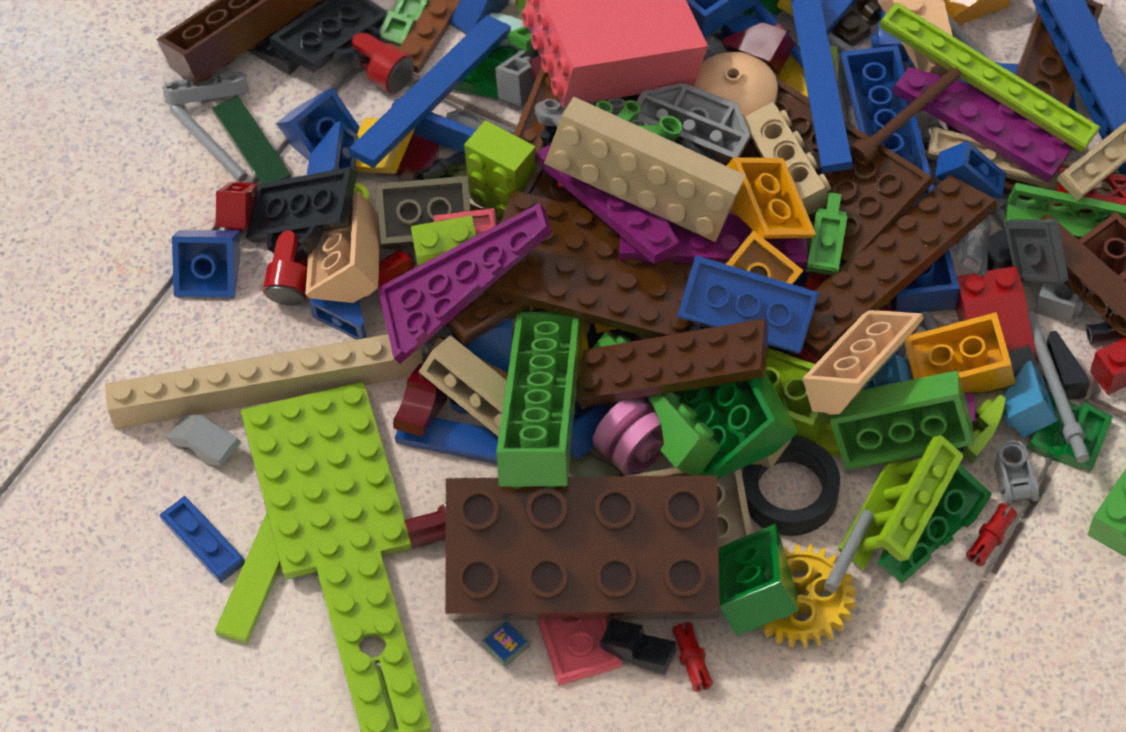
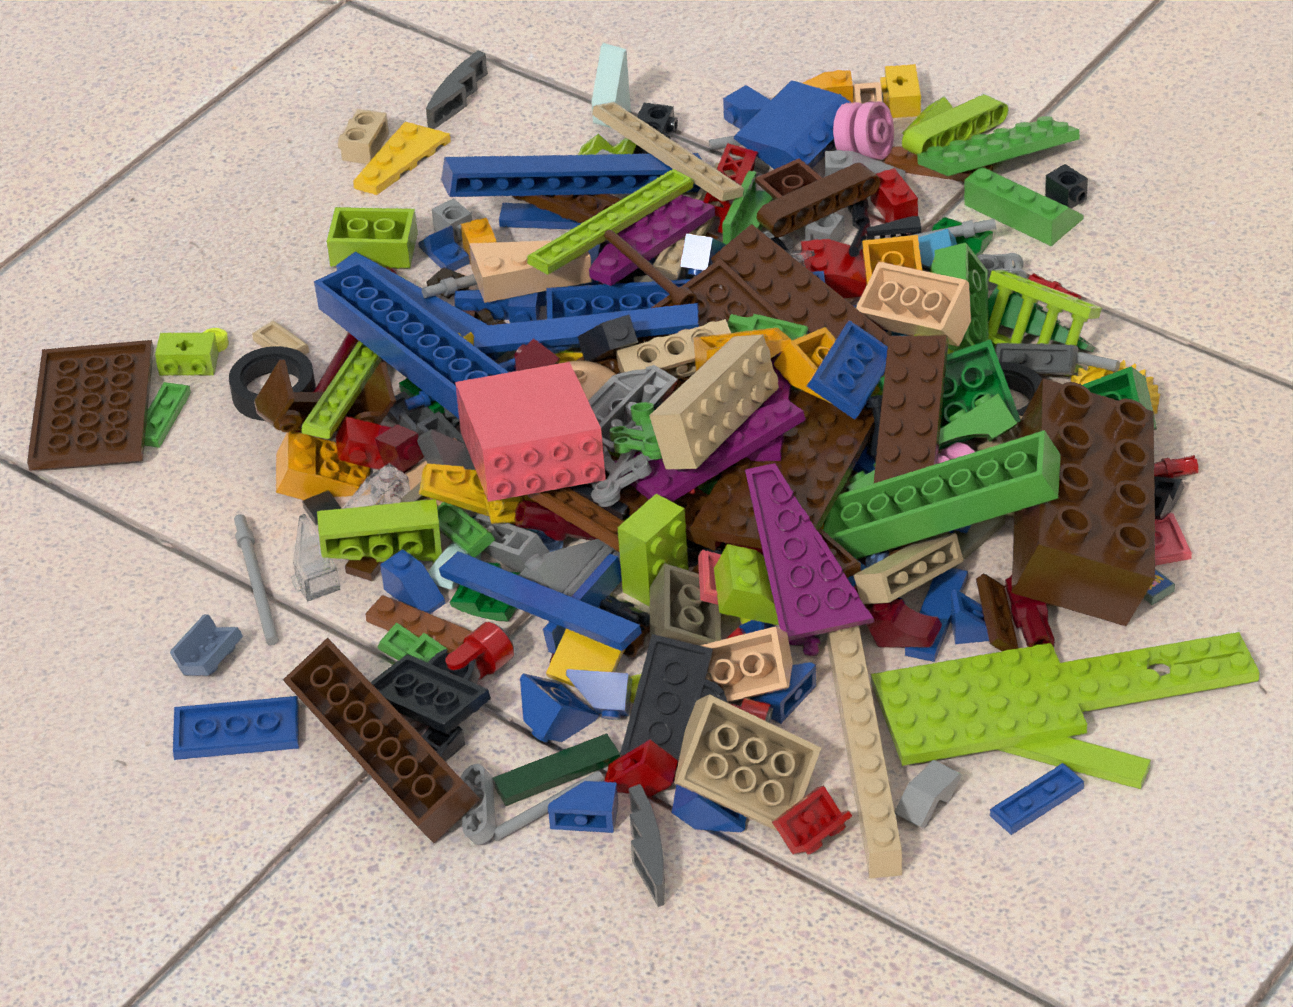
camera: 85 degrees left, 15 degrees down
dark grey tile [1004,219,1069,283] -> none
none -> light grey slope [519,539,605,593]
none -> blue slope [548,781,618,833]
none -> black slope [577,314,639,362]
none -> dark grey slope [629,784,665,907]
none -> tan slope [674,694,821,831]
none -> red bracket [772,785,852,855]
none -> black bar [848,221,871,257]
none -> blue slope [951,589,989,644]
none -> reddish brown tile [976,573,1019,651]
none -> dark grey tile [996,343,1078,375]

